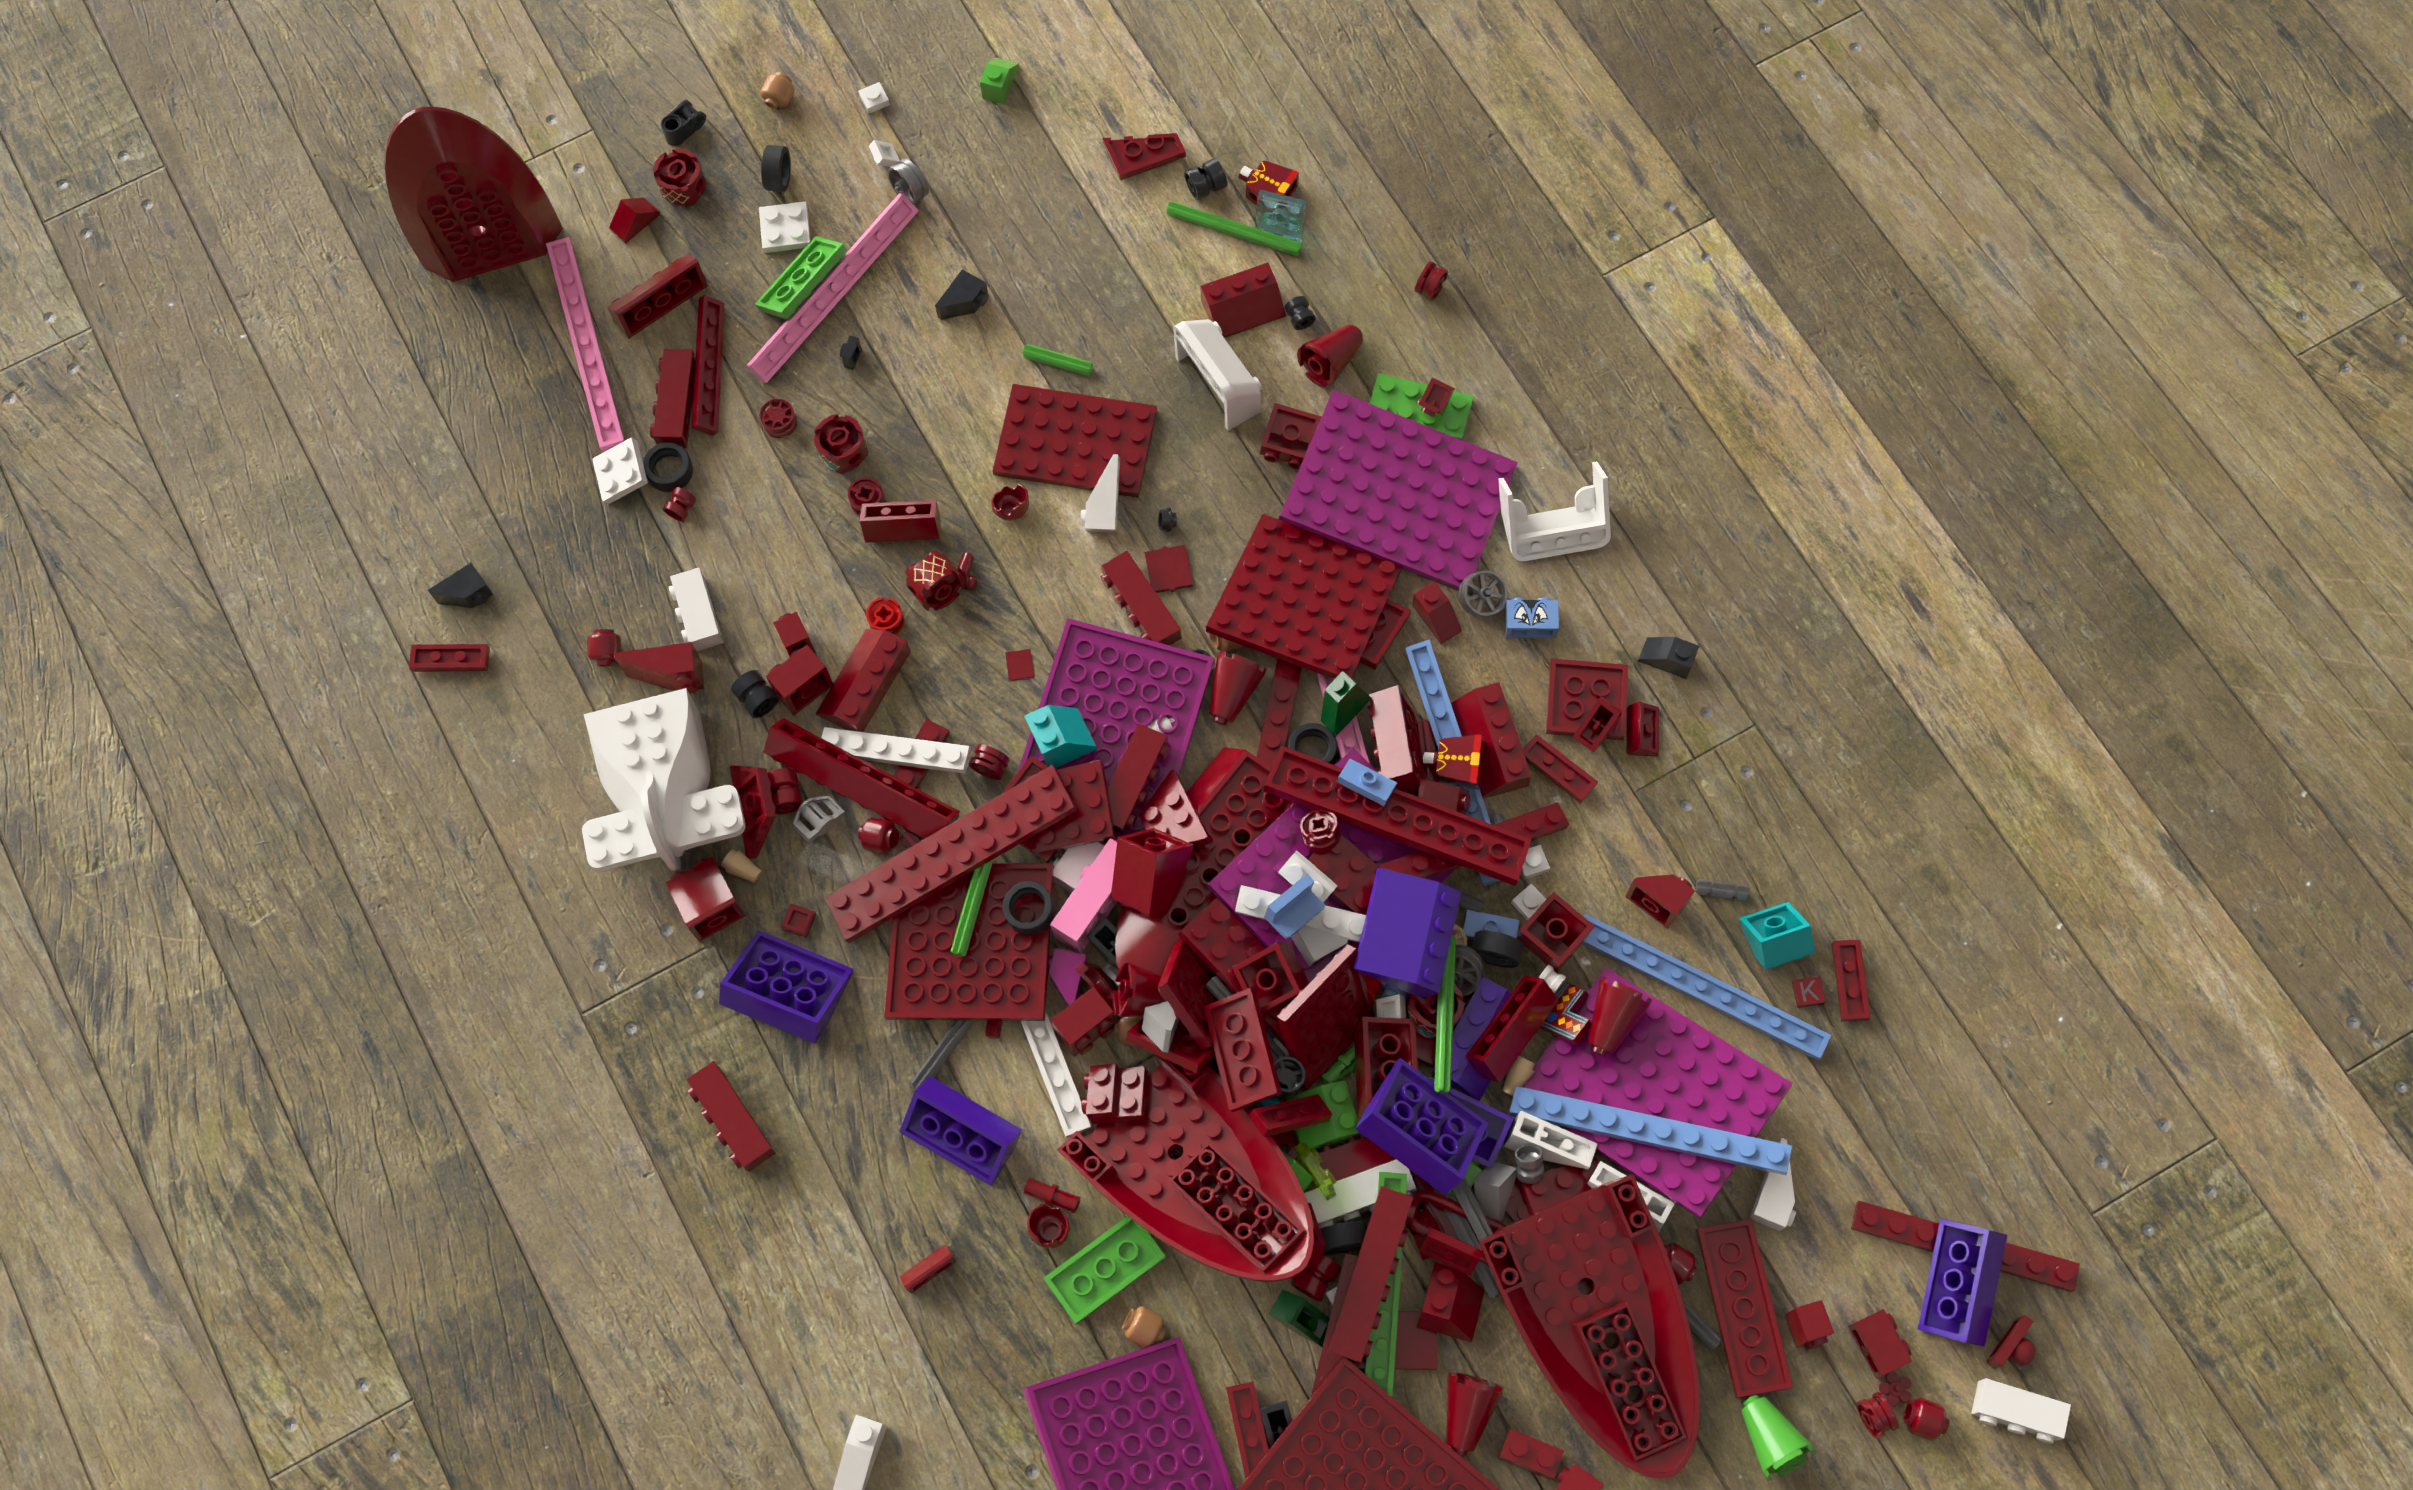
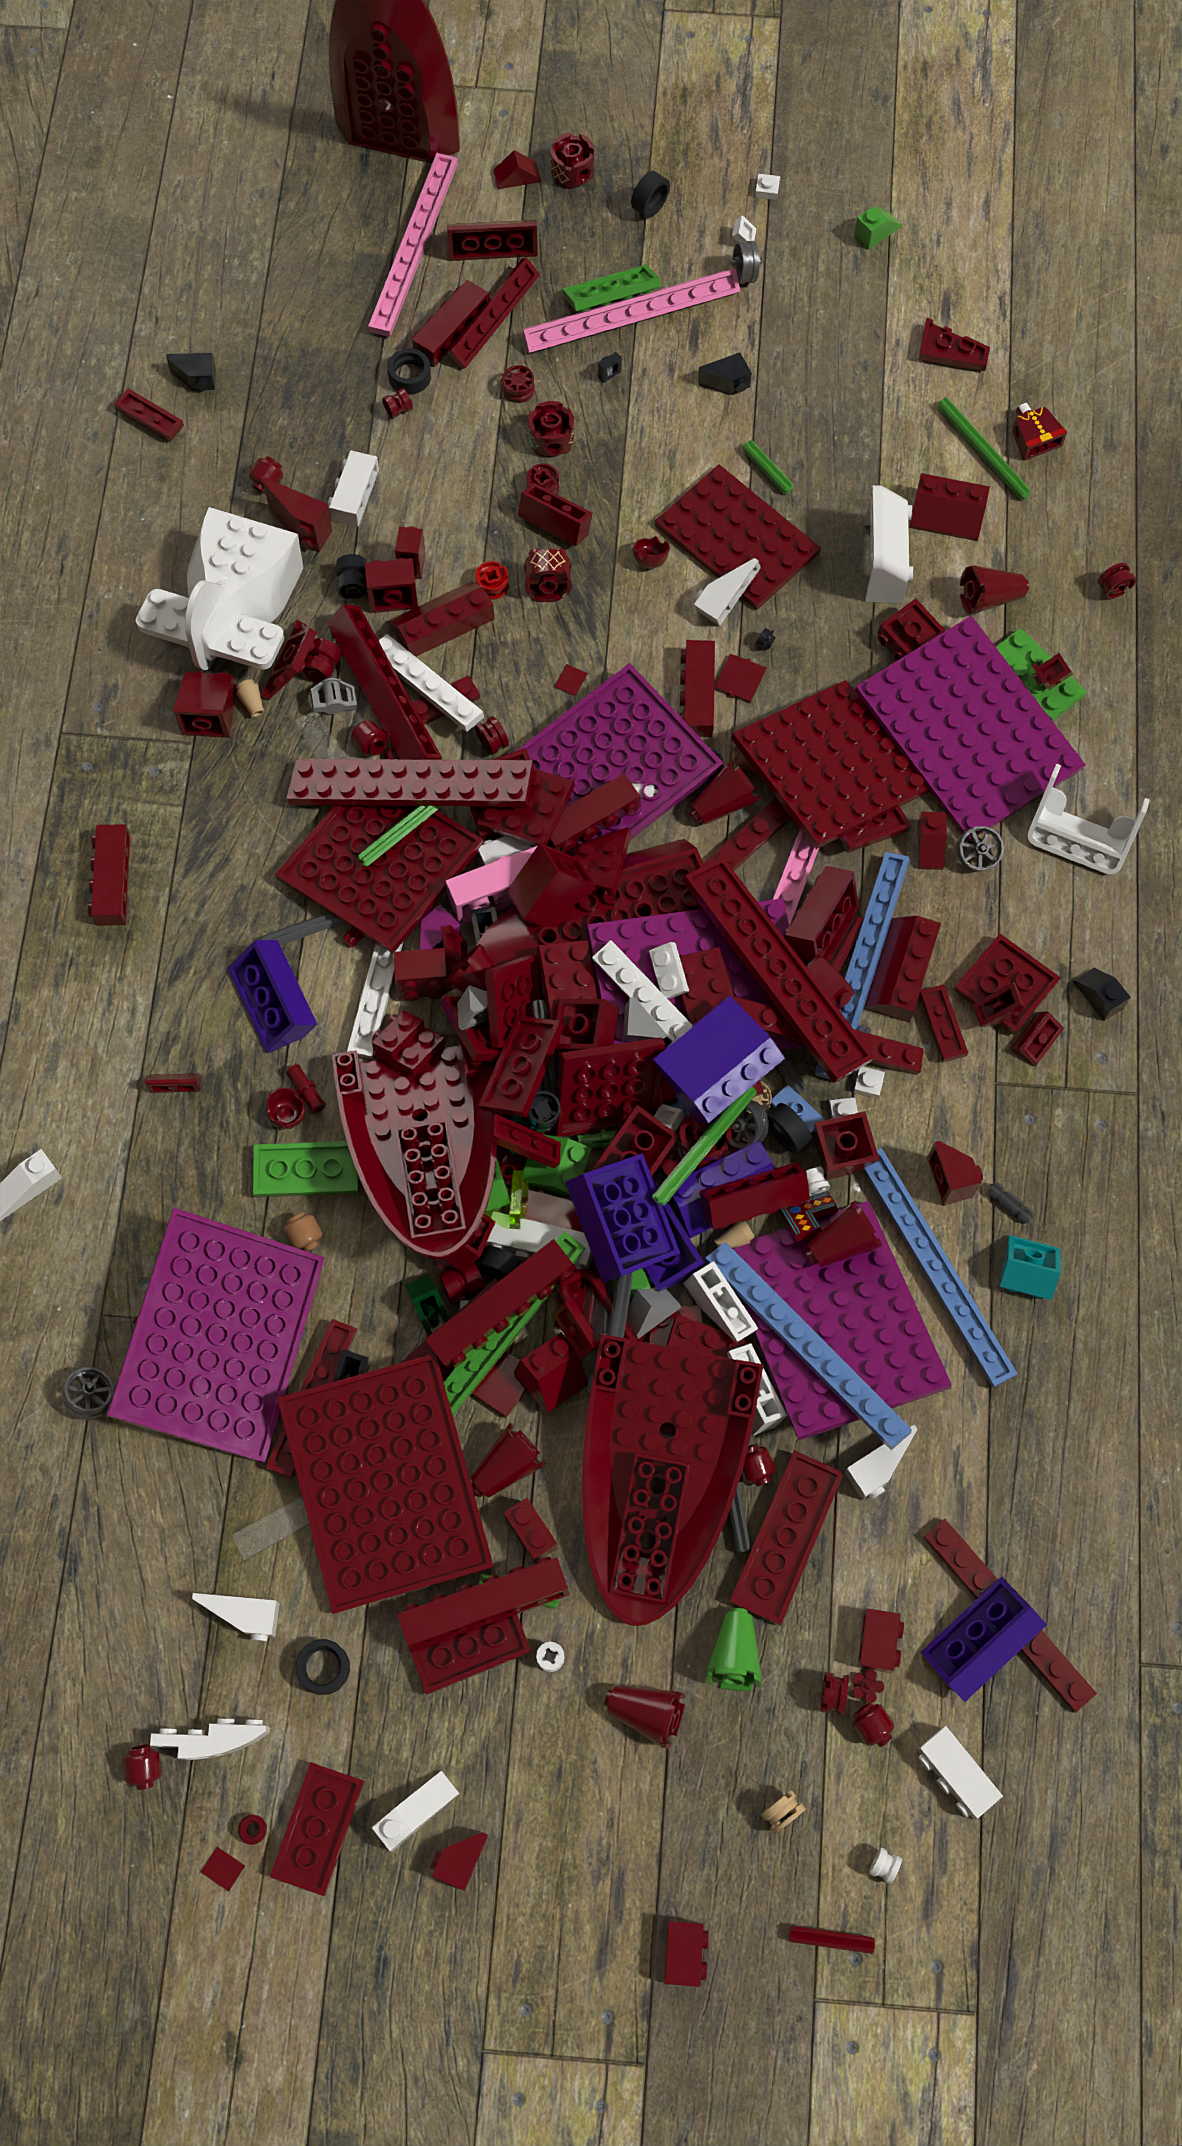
camera: 30 degrees right, 0 degrees up
white plate [593,438,648,504] -> none
black piece [661,100,706,146] -> none
dark purple slope [719,930,854,1044] -> none
white plate [759,201,811,253] -> none
medium nougat head [760,72,795,110] -> none
dark red tile [781,904,817,938] -> none
dark red arm [957,553,977,590] -> none
black tyre [1003,881,1056,935] -> none
teal slope [1025,705,1097,768] -> none
black wheel [1184,158,1228,200] -> none
clear light blue plate [1255,190,1307,242] -> none
medium blue panel [1264,874,1325,939] -> none
black wheel [1284,296,1316,330] -> none
black tyre [1289,723,1337,765] -> none
dark red wheel [1300,809,1341,852] -> none
dark green slope [1321,671,1372,736] -> none
medium blue plate [1337,759,1397,806] -> none
dark red torso [1423,735,1486,790] -> none
medium blue brick [1504,597,1559,638] -> none
flat silver wheel [1515,1144,1545,1184] -> none
dark red piece [1784,1300,1834,1350] -> none
dark red tile [1792,976,1826,1008] -> none
dark red plate [1831,940,1871,1022] -> none
dark red tile [1986,1315,2036,1369] -> none

